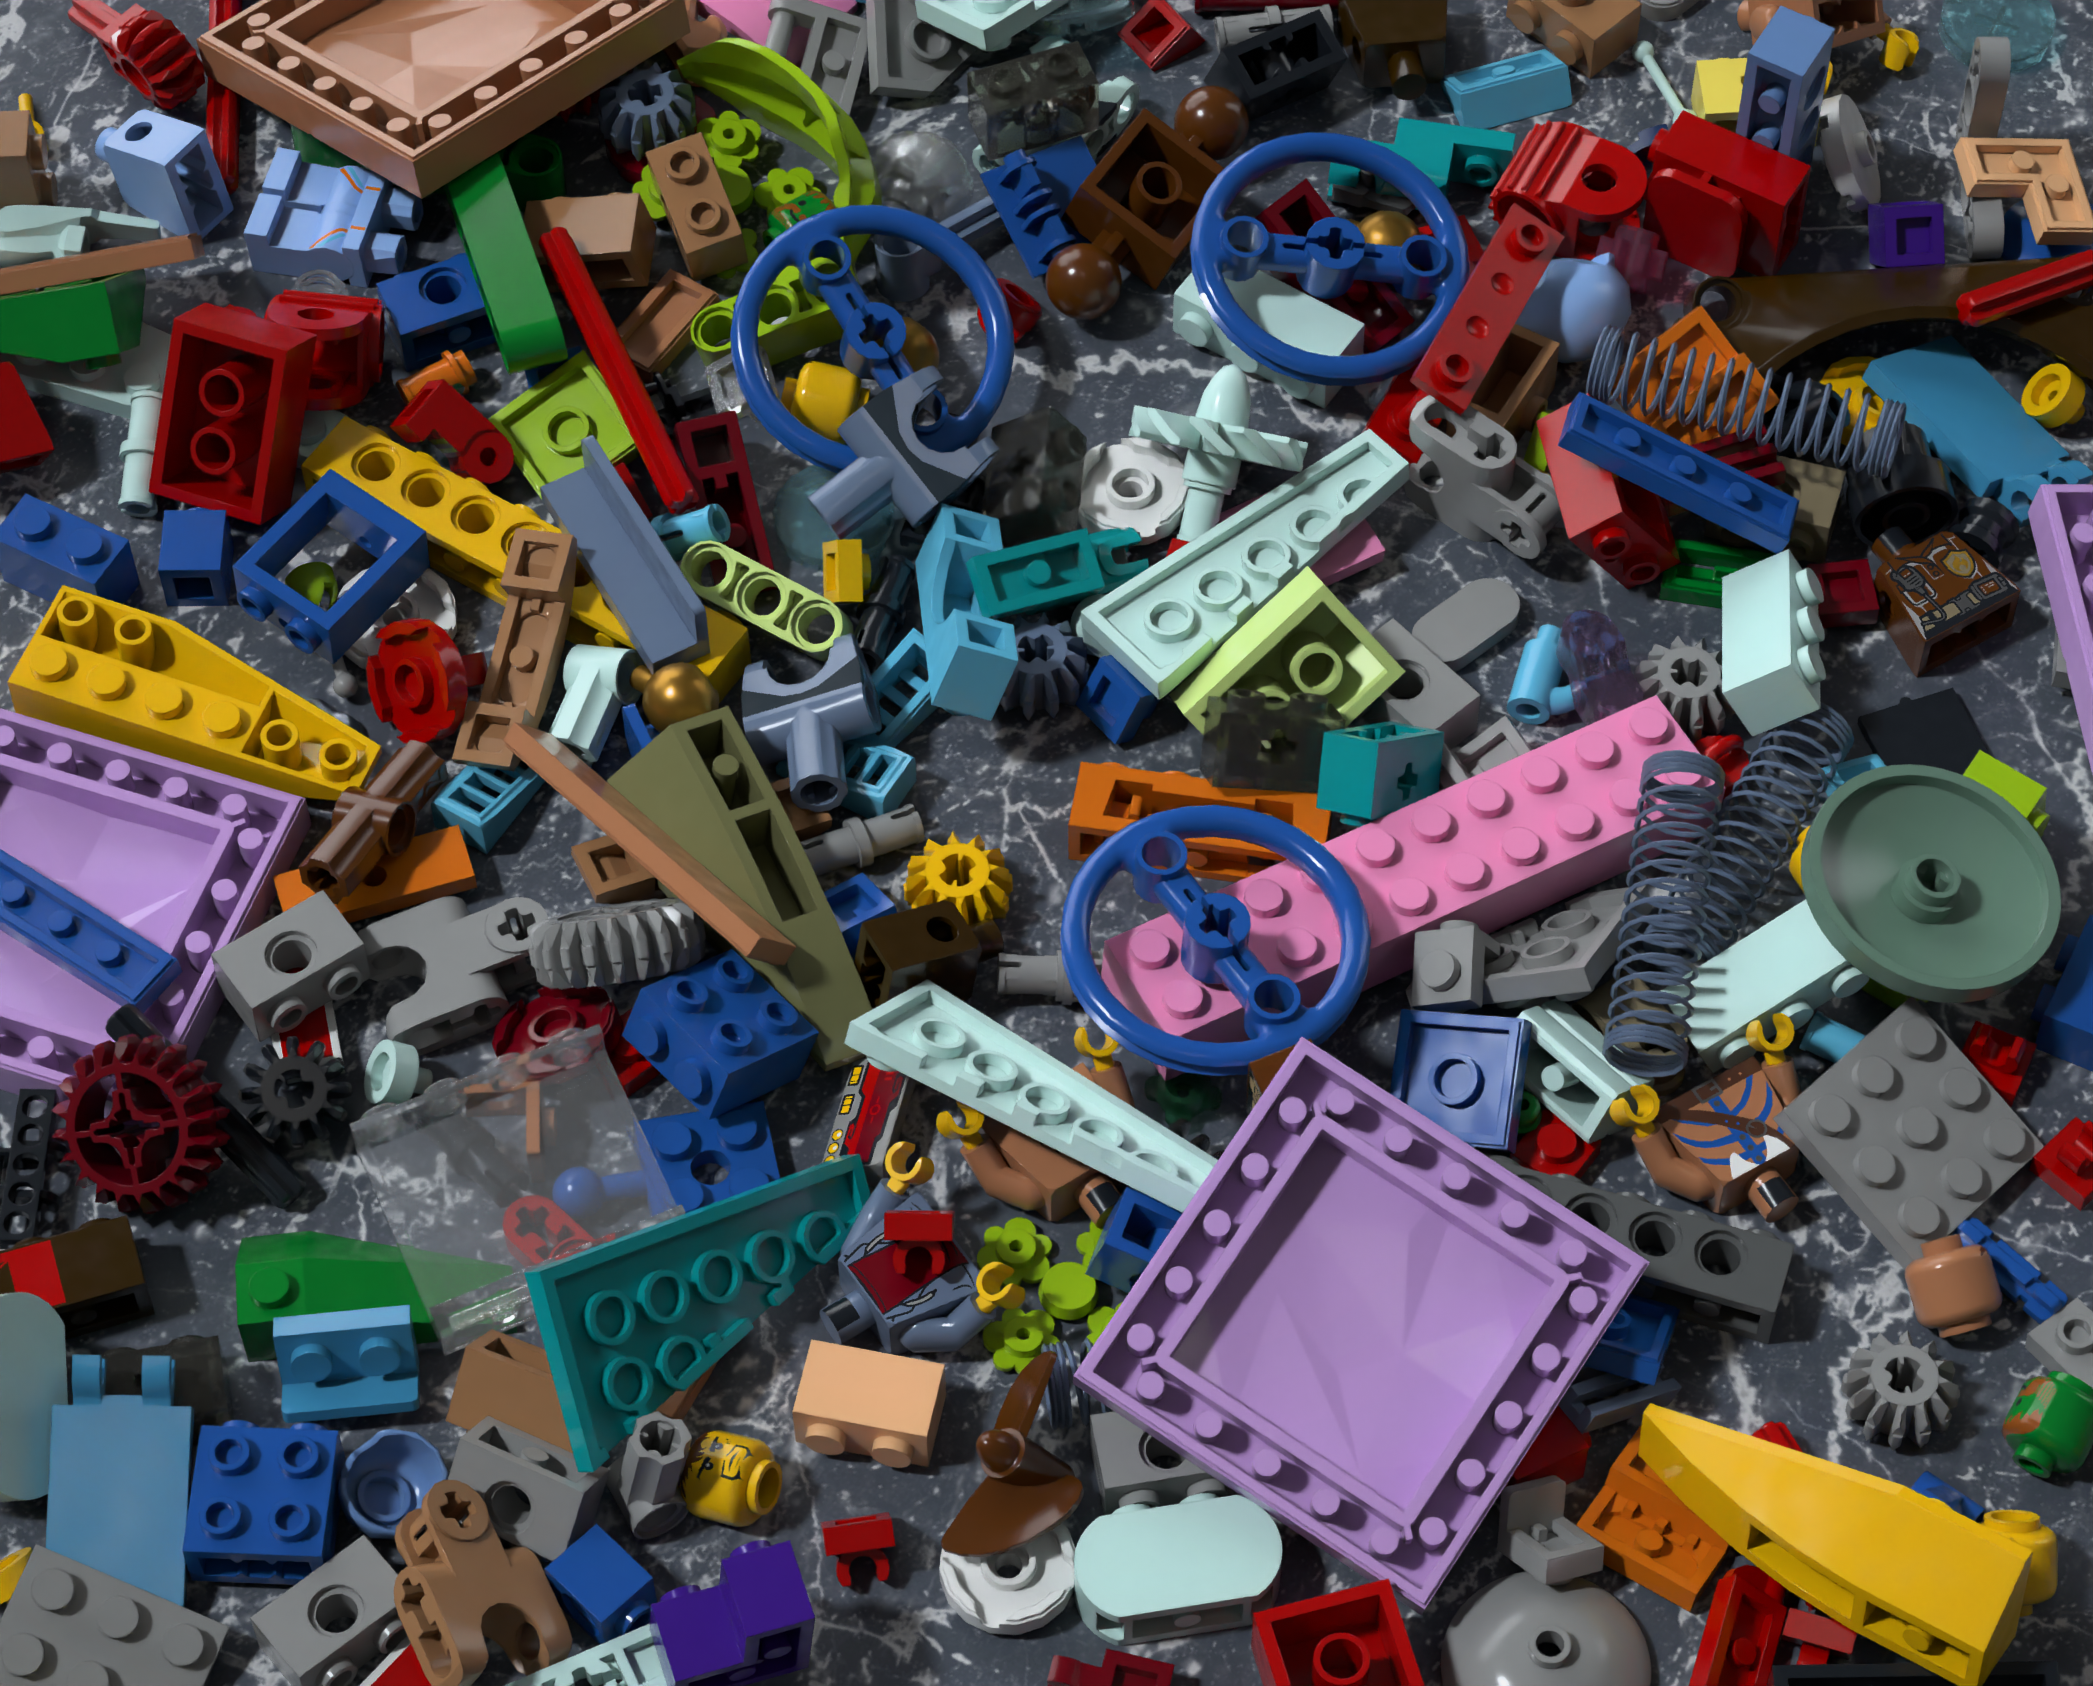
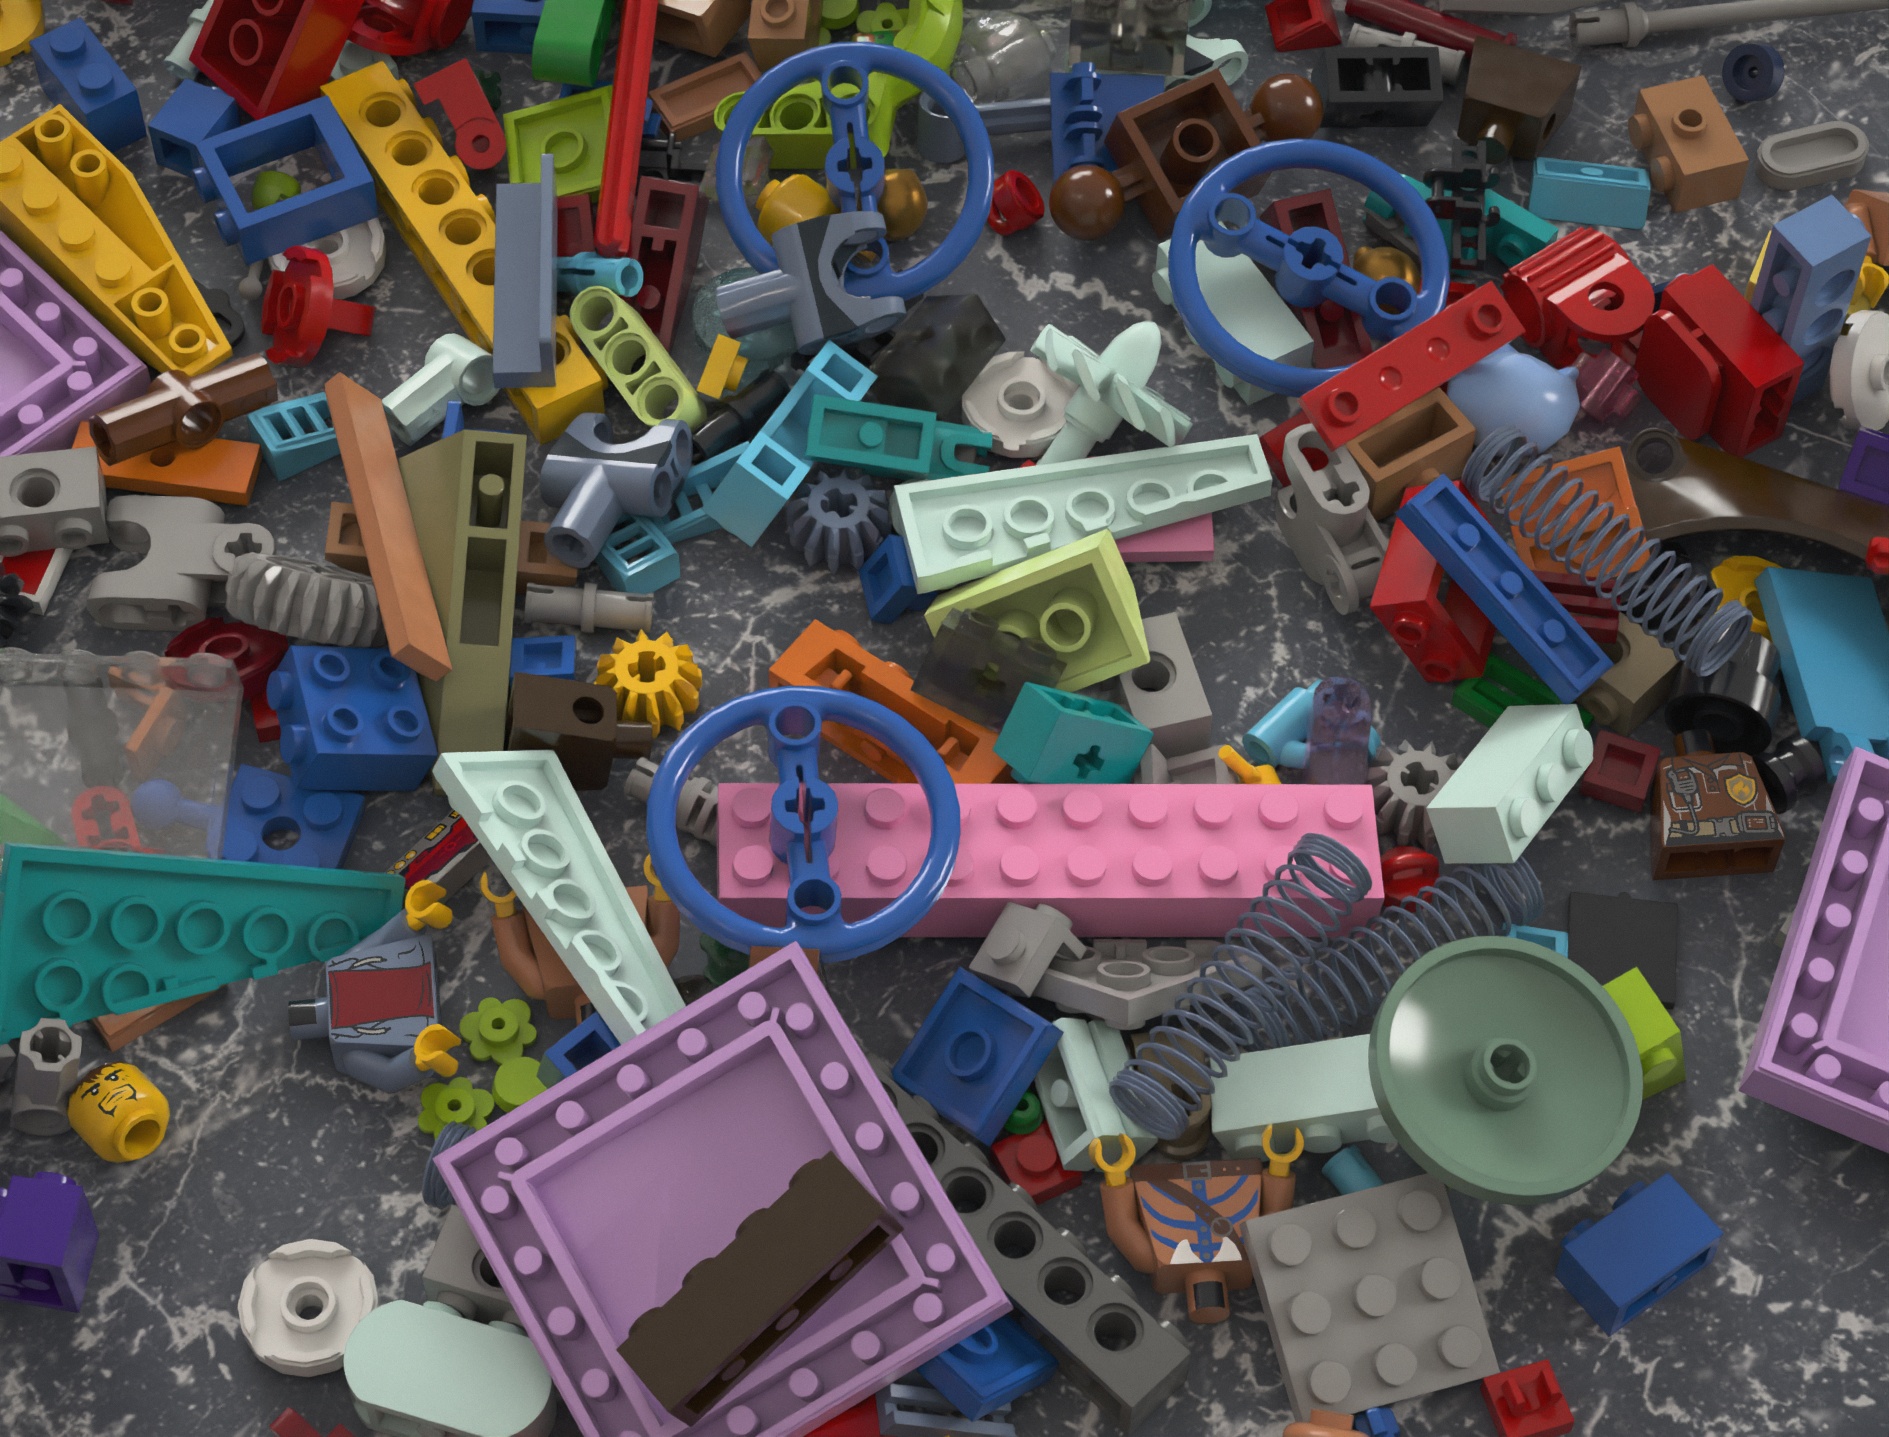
camera: 25 degrees right, 0 degrees up
light aqua tile [364,1039,433,1109] -> none
orange pin [396,350,477,406] -> none
medium nougat slope [452,528,577,771] -> none
pearl gold piece [629,662,719,733] -> none
light nougat brick [792,1339,946,1468] -> none
red tile [820,1512,895,1587] -> none
red tile [884,1210,955,1274] -> none
reddish brown piece [941,1351,1084,1558] -> none
light grey tile [1412,578,1520,672] -> none
light aqua hinge [1632,40,1697,123] -> none
red tile [1962,1020,2037,1108] -> none
none -> dark brown brick [616,1150,904,1427]
none -> yellow hand [1218,745,1282,784]
none -> black piece [1423,139,1500,271]

